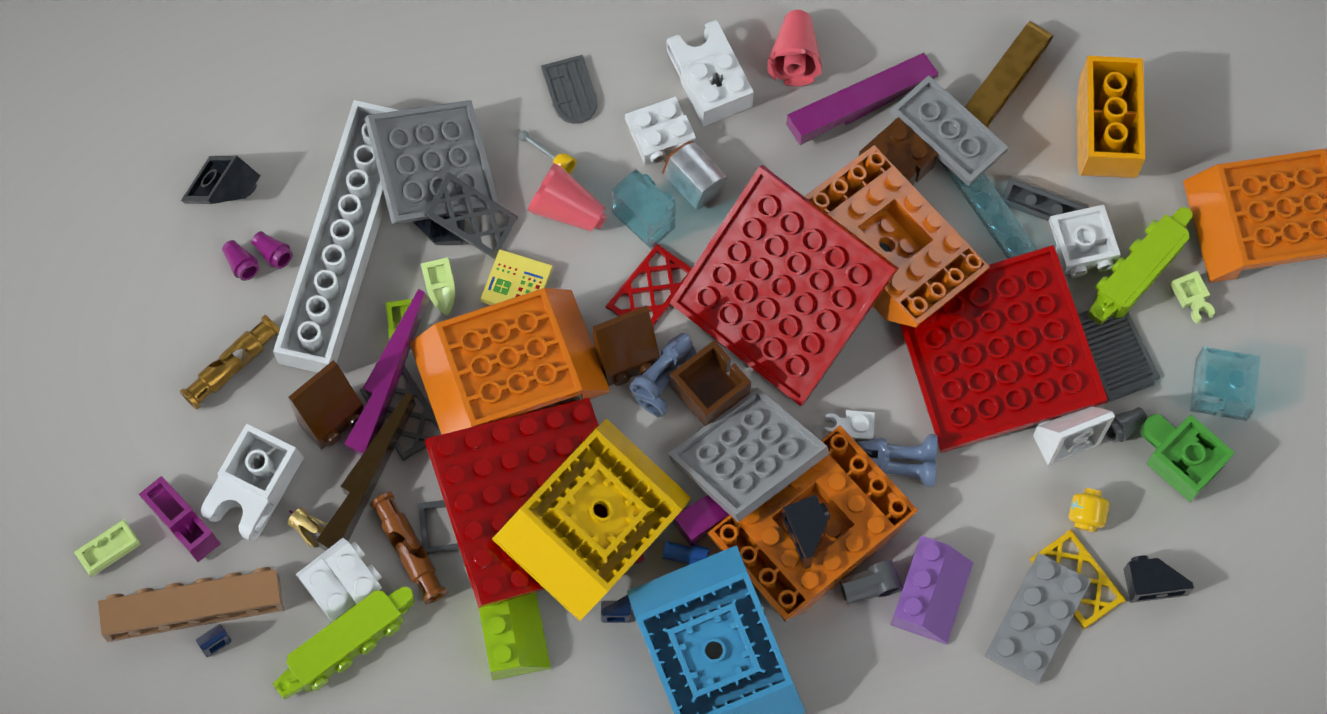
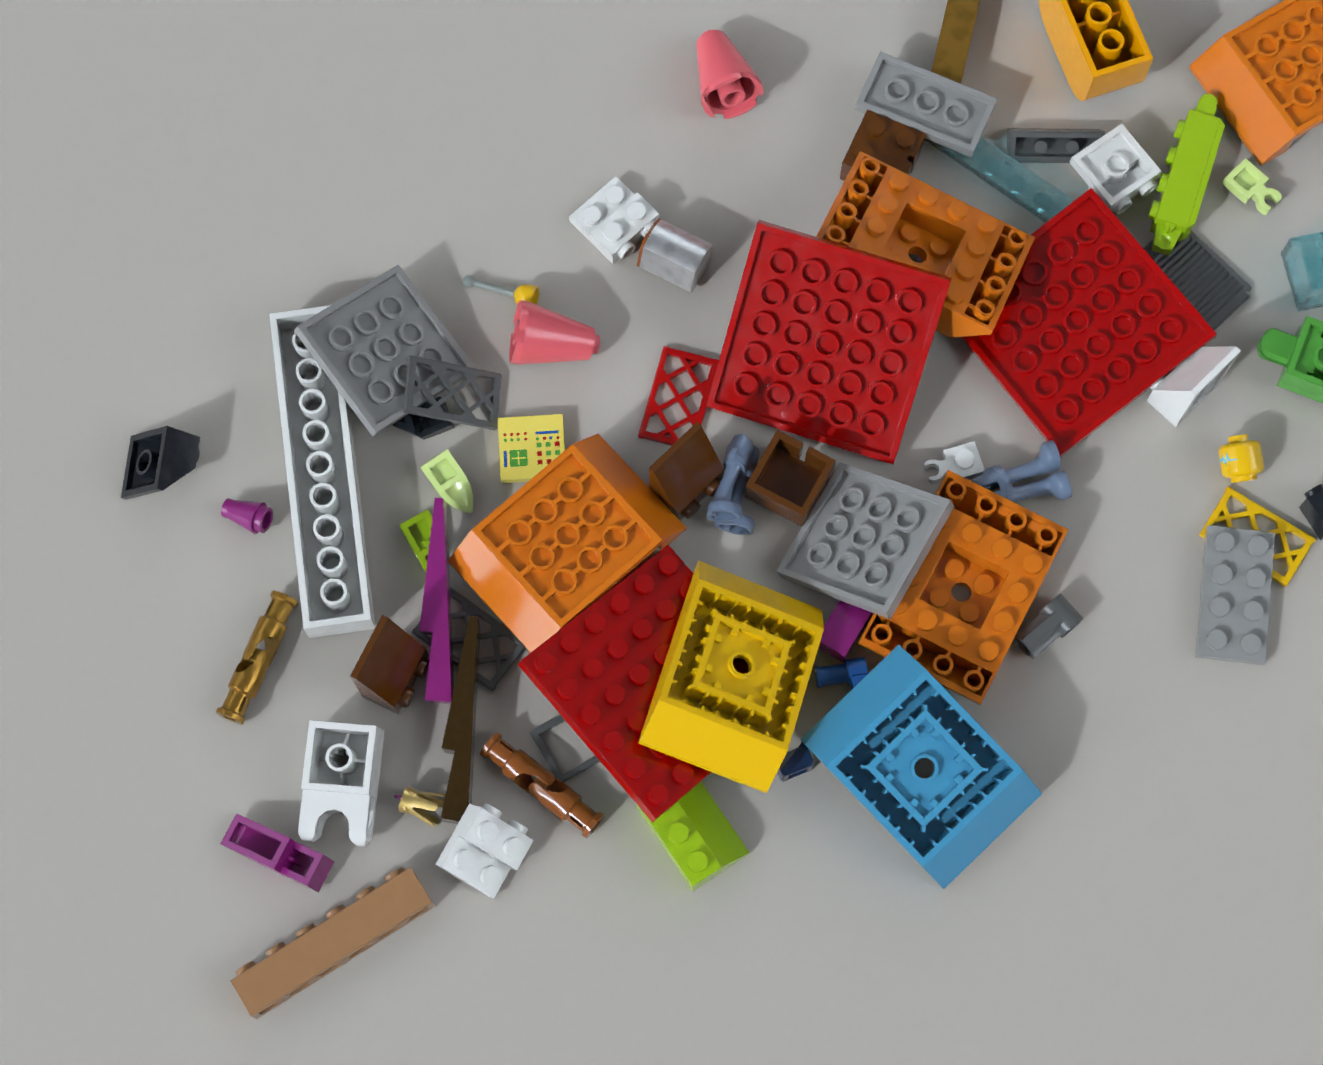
camera: 20 degrees left, 5 degrees up
yellowish green plate [74,519,141,577] -> none
dark blue slope [196,624,232,657] -> none
magenta cone [222,240,259,281] -> none
lime hinge [272,586,416,700] -> none
dark grey window [541,55,597,124] -> none
clear light blue piece [612,169,676,249] -> none
white brick [666,20,754,126] -> none
black slope [782,495,830,569] -> none
magenta slope [786,53,939,146] -> none
medium lavender slope [890,535,973,645] -> none
dark grey cone [1105,407,1147,443] -> none

